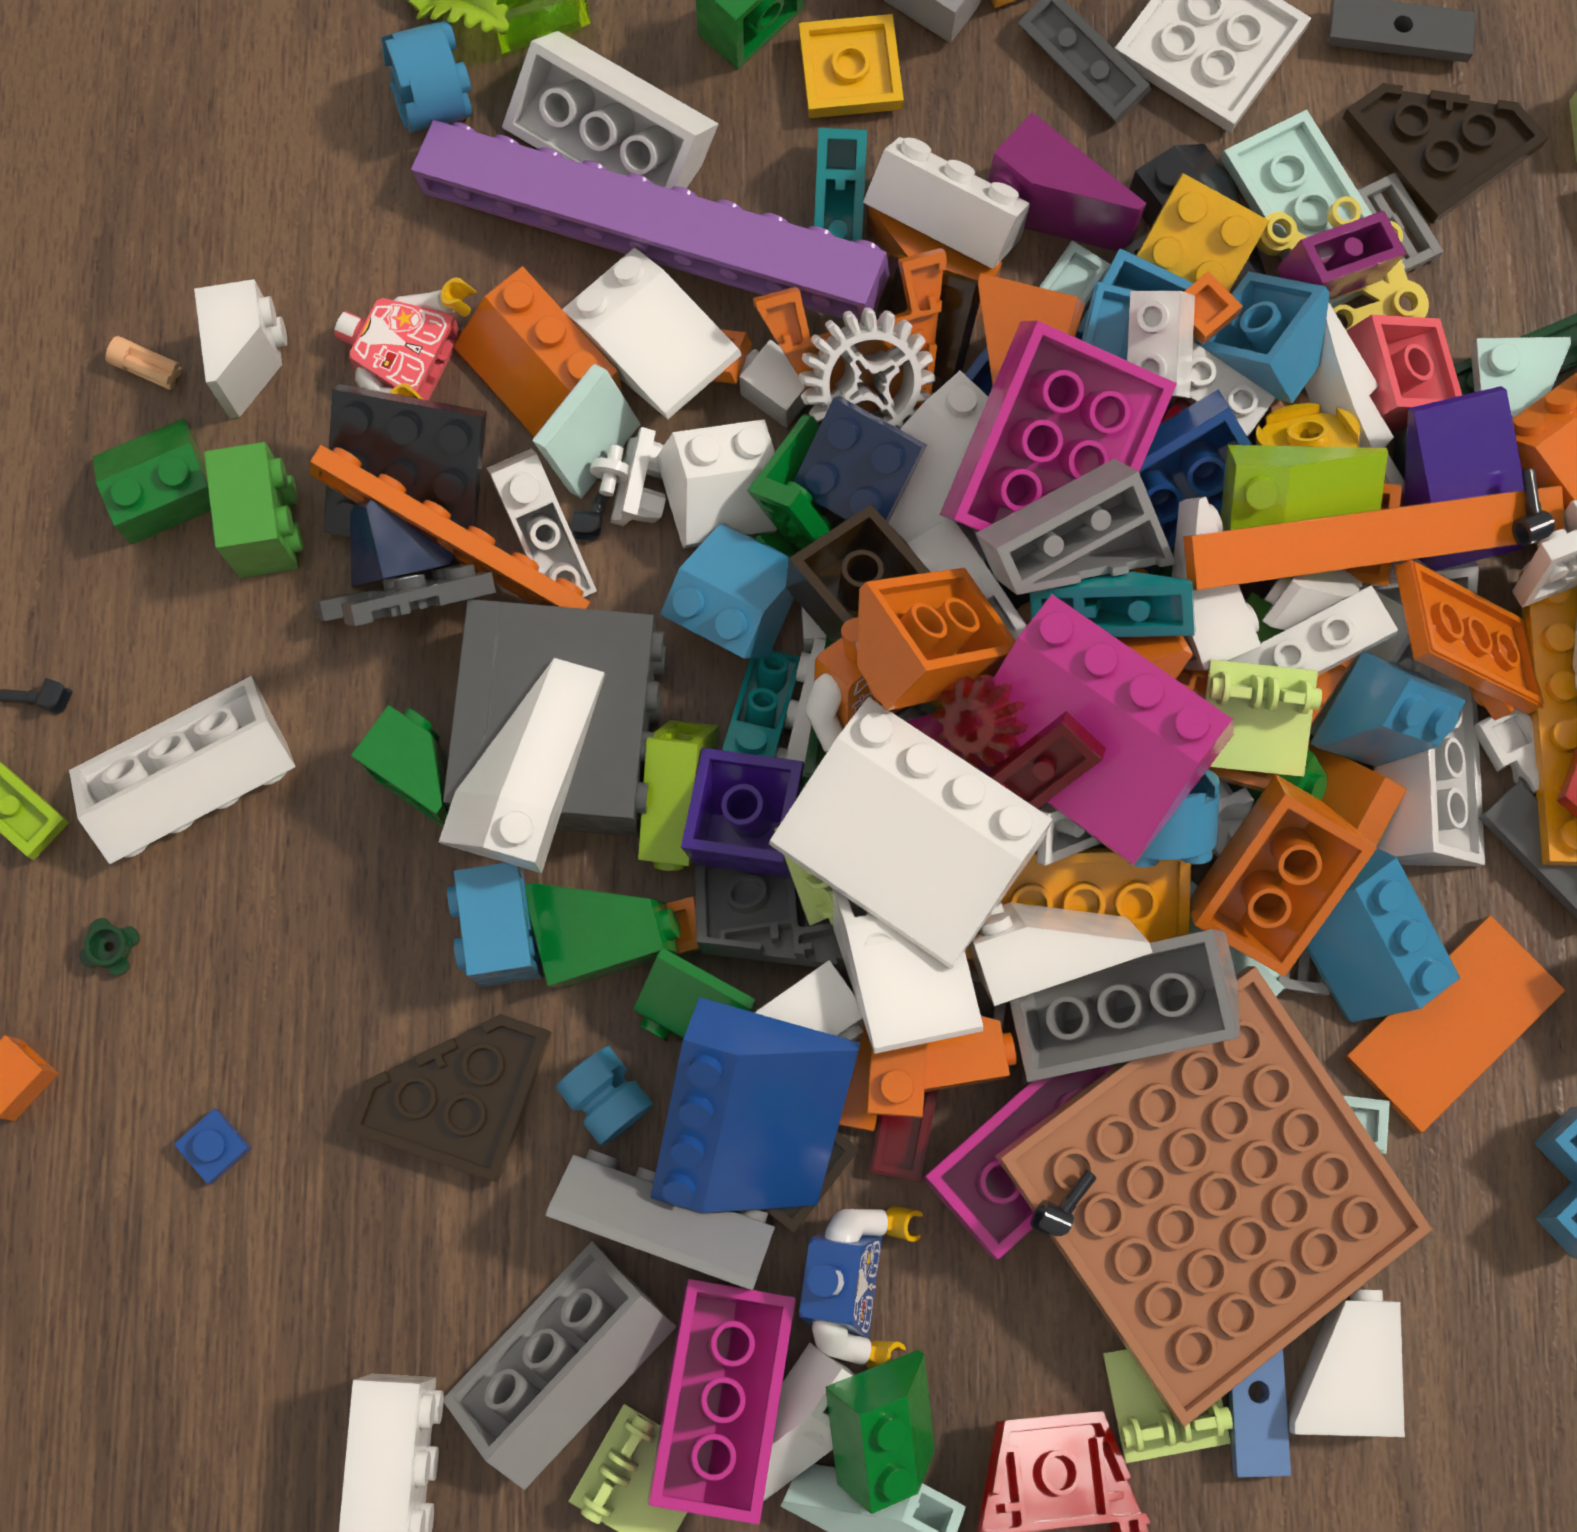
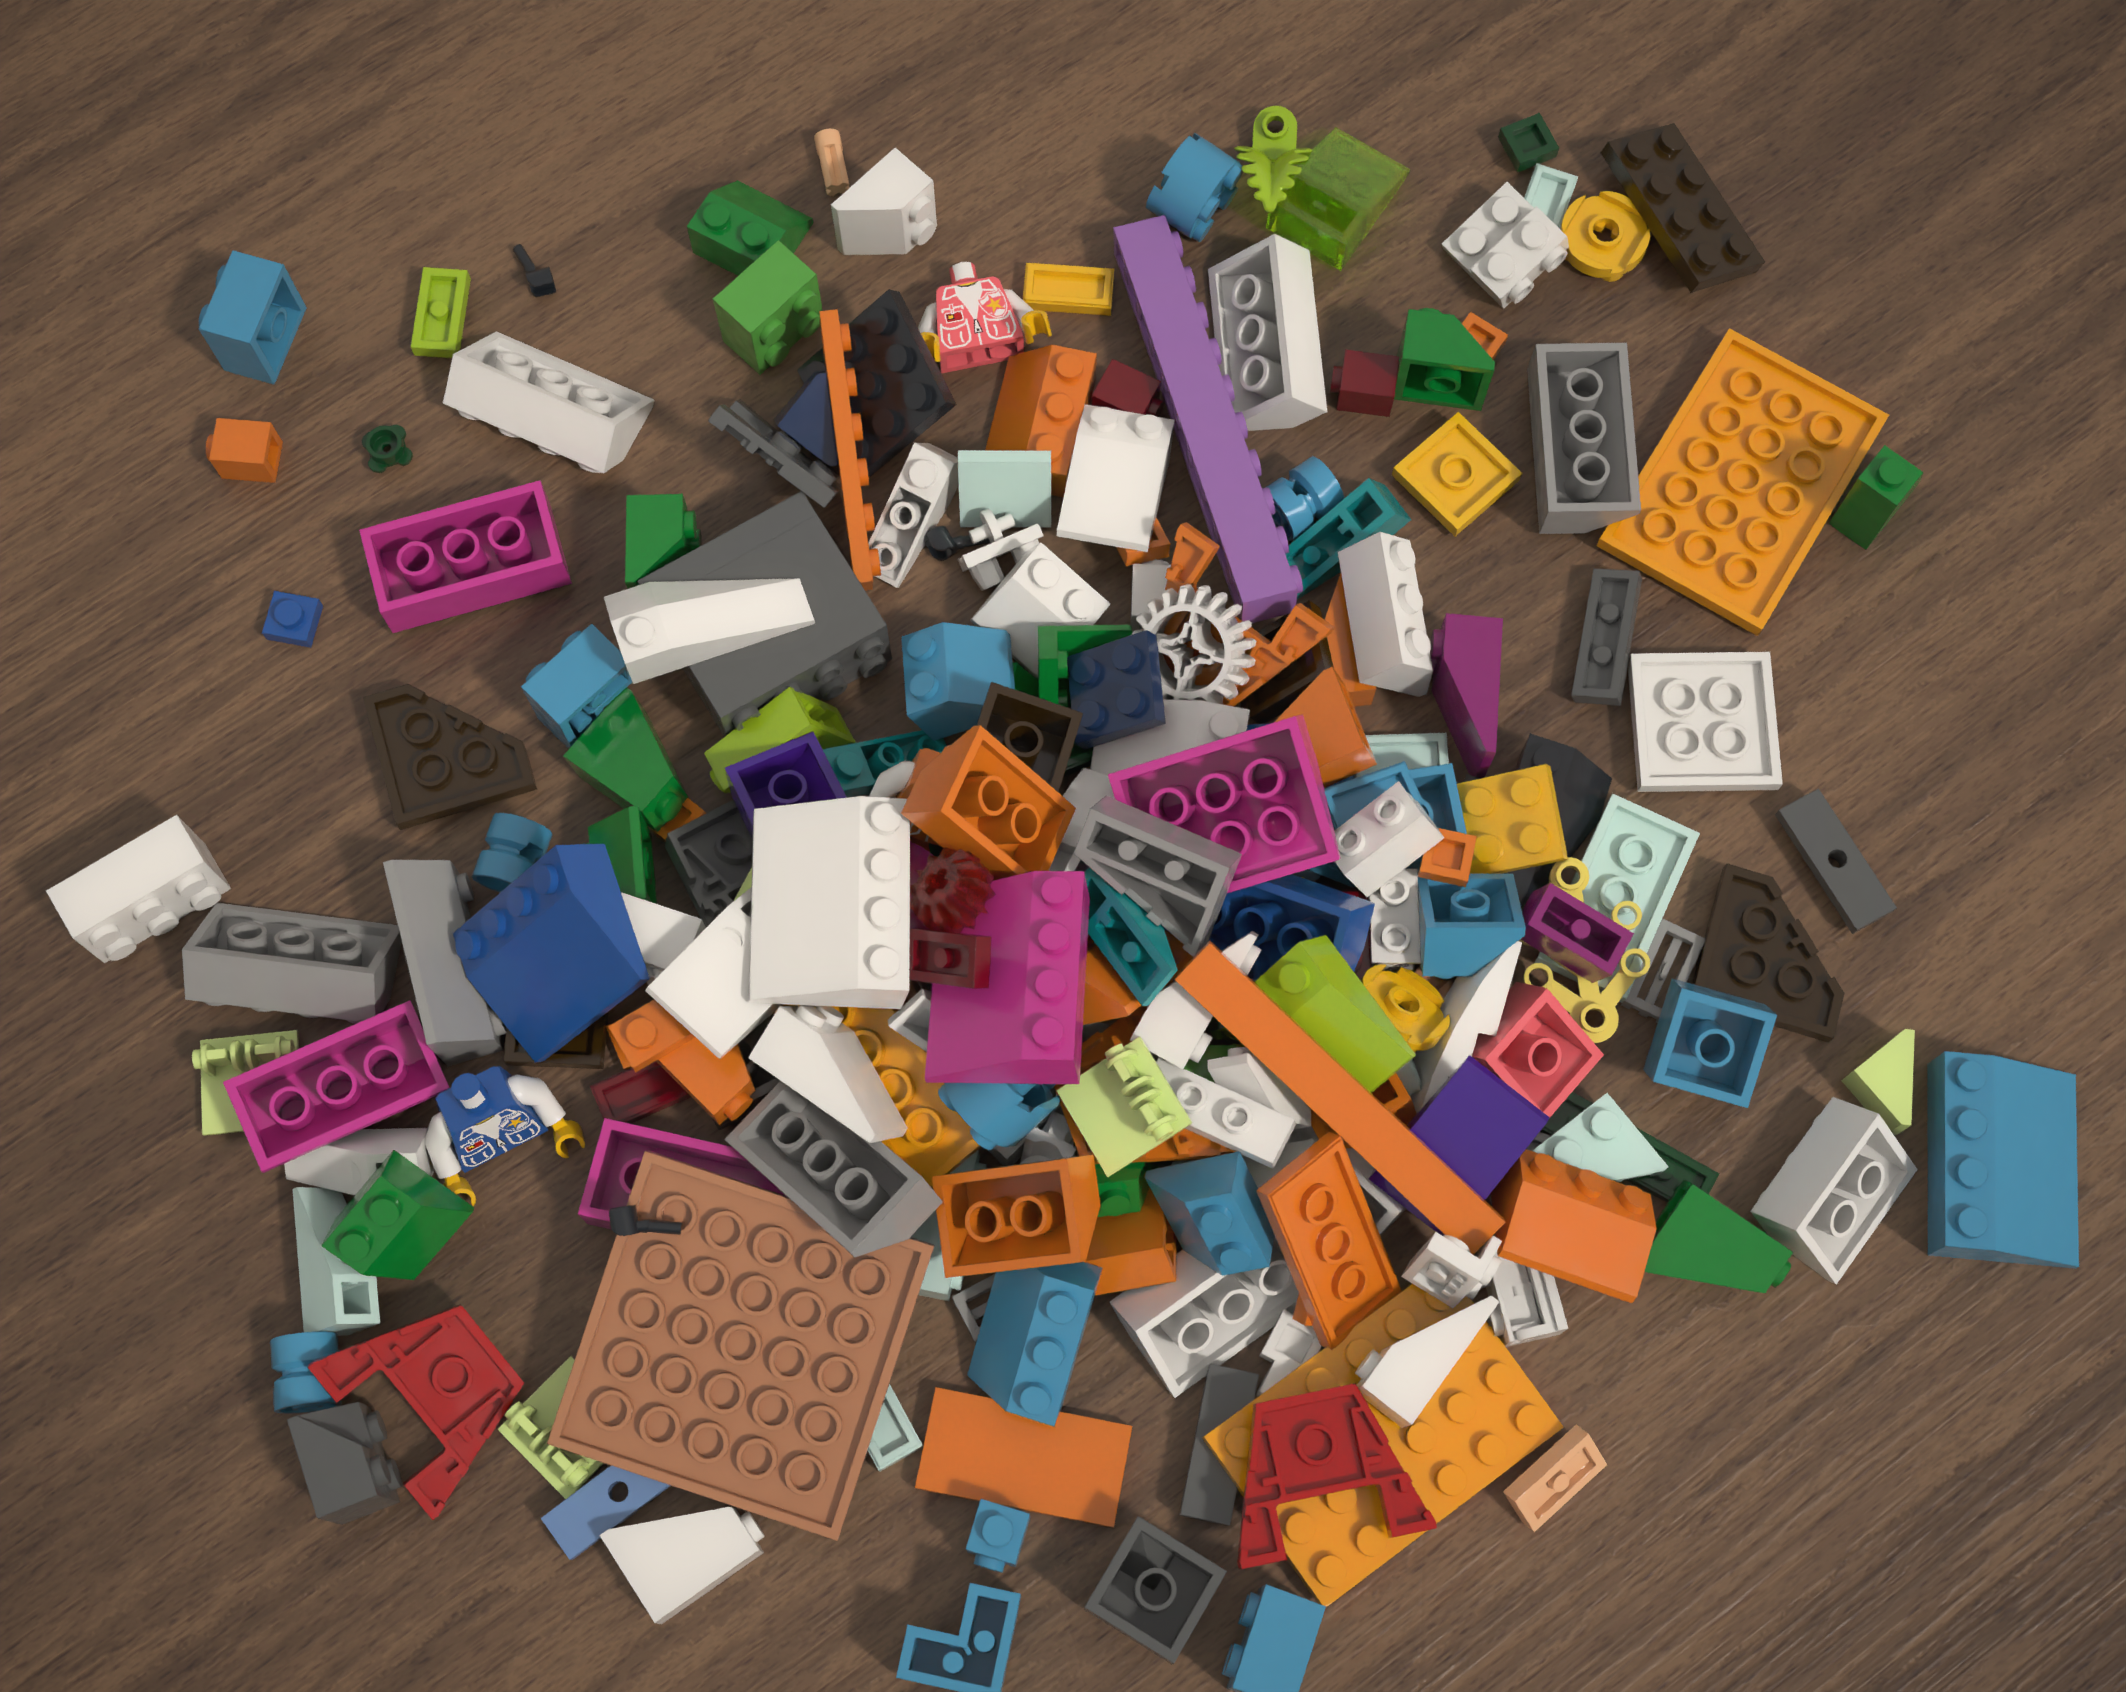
camera: 55 degrees right, 5 degrees down
black hand [1512,469,1555,546] -> none
none -> dark pink brick [359,480,572,633]
none -> dark azure brick [966,1499,1031,1573]
none -> yellow tile [1023,263,1114,316]
none -> dark red brick [1092,359,1164,417]
none -> dark azure wheel [1265,456,1344,541]
none -> dark red brick [1330,349,1399,417]
none -> dark azure brick [1643,978,1777,1108]

